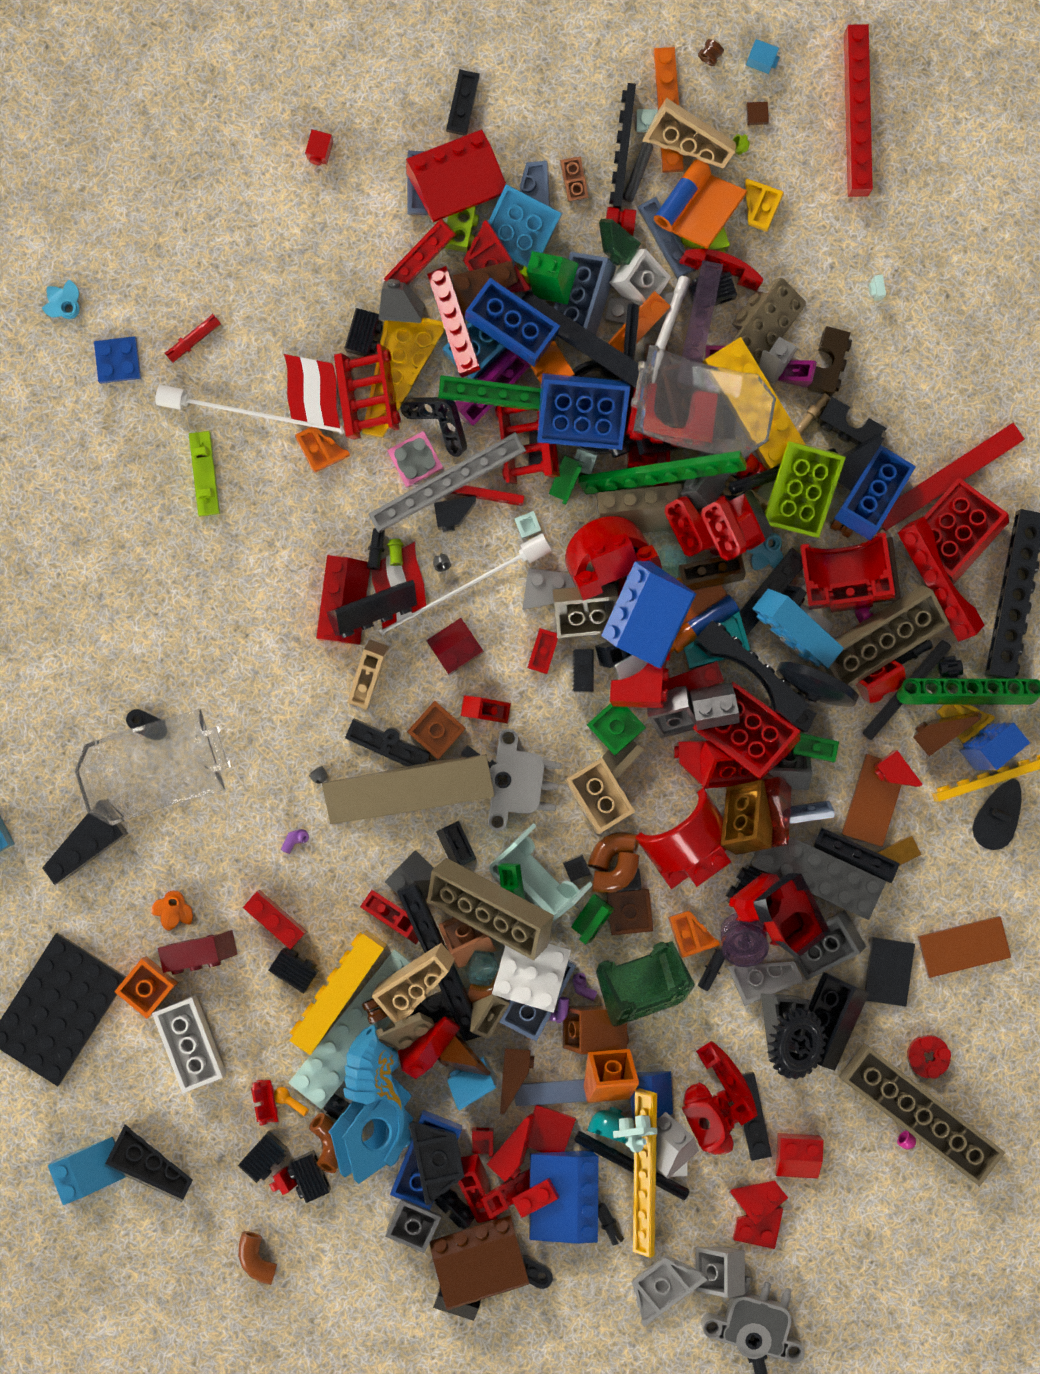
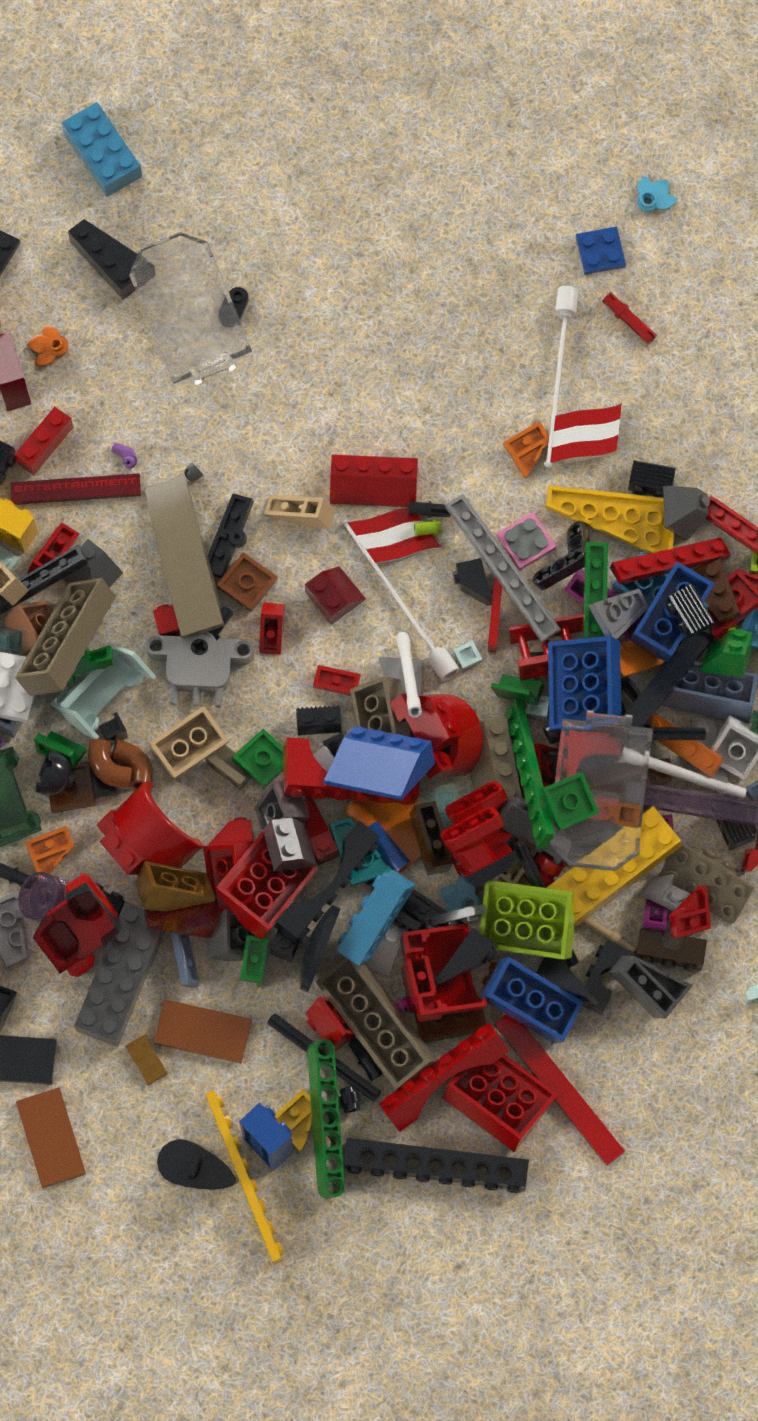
camera: 85 degrees right, 15 degrees down
lime hinge [189,431,220,517] -> none
black slope [326,580,417,638] -> none
red fence [334,344,401,440] -> none
dark grey hinge [433,553,451,572] -> none
black slope [436,821,476,866] -> none
dark grey slope [793,910,867,980] -> none
black plate [813,828,900,883] -> none
red slope [873,750,923,787] -> none
reddish brown slope [913,712,982,757] -> none
none -> dark red tile [11,473,141,505]
none -> black cylinder [35,750,74,796]
none -> red brick [153,604,181,636]
none -> white piece [396,632,422,717]
none -> dark grey hinge [424,905,486,929]
none -> black slope [434,928,498,987]
none -> green plate [541,771,600,831]
none -> light grey wing [588,589,649,639]
none -> dark orange plate [599,802,641,828]
none -> dark grey wedge [609,955,693,1019]
none -> black brick [666,584,714,638]
none -> red wing [669,886,711,938]

